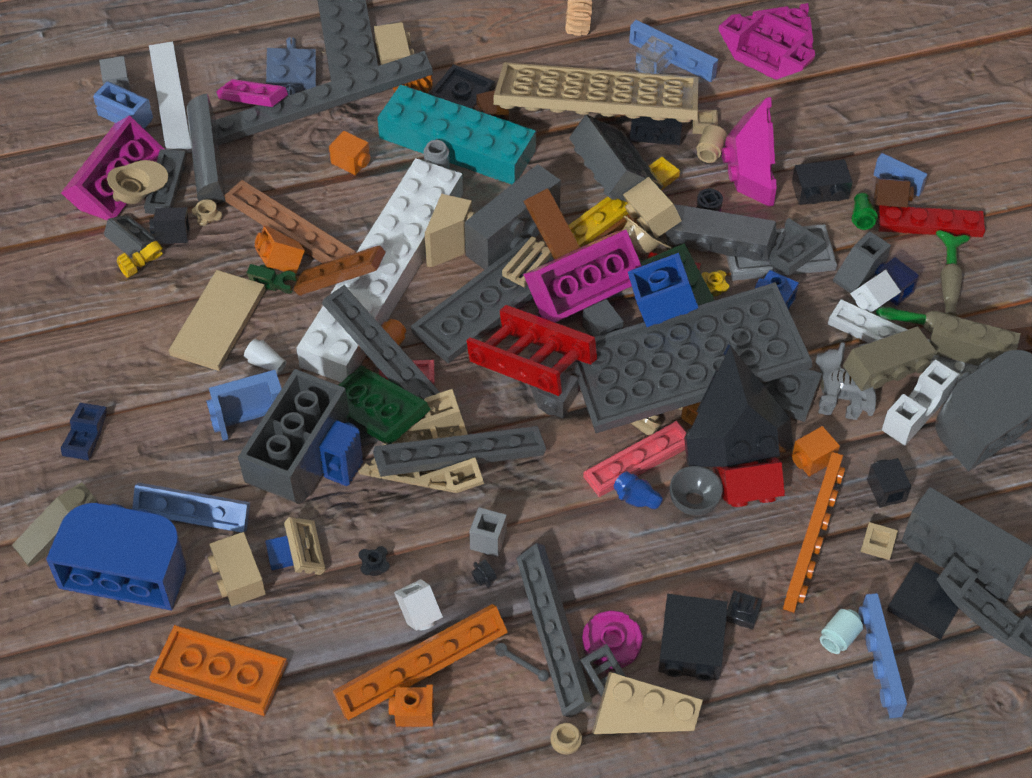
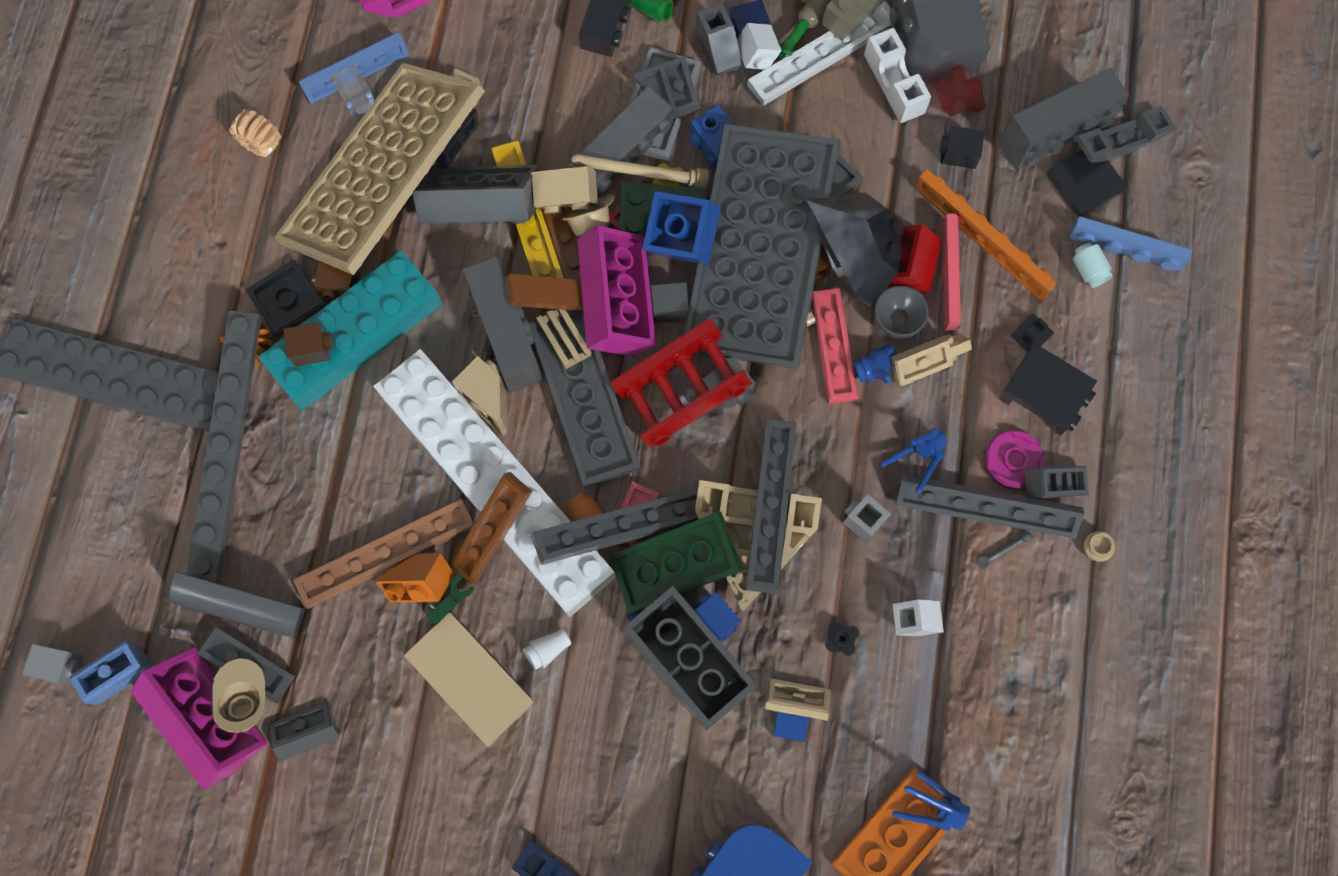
camera: 65 degrees left, 20 degrees up
yellow piece [117,241,163,278] -> none
medium blue plate [132,483,250,533] -> none
white tile [149,41,192,153] -> none
black brick [149,207,190,244] -> none
tan plate [192,199,222,226] -> none
medium blue panel [206,370,282,441] -> none
tan brick [207,532,266,607] -> none
dark pink tile [216,79,288,107] -> none
sand blue plate [266,37,316,96] -> none
orange brick [329,131,371,176] -> none
orange plate [333,604,508,720] -> none
tan brick [374,22,414,65] -> none
orange brick [389,685,434,727] -> none
light grey brick [423,140,450,169] -> none
black plate [471,559,497,588] -> none
tan wedge [592,672,703,734] -> none
black wheel [696,188,723,212] -> none
tan brick [697,125,727,163] -> none
dark pink wedge [721,97,777,206] -> none
orange brick [792,426,840,477] -> none
light grey animal [815,343,876,420] -> none
dark tan brick [843,327,937,391] -> none
tan plate [861,522,898,560] -> none
none -> reddish brown brick [283,322,334,367]
none -> tan piece [571,154,709,189]
none -> blue plant [880,428,947,494]
none -> tan hinge [890,333,972,386]
none -> blue plant [892,771,970,831]
none -> clear red brick [935,64,987,116]
none -> coral tile [941,214,961,333]

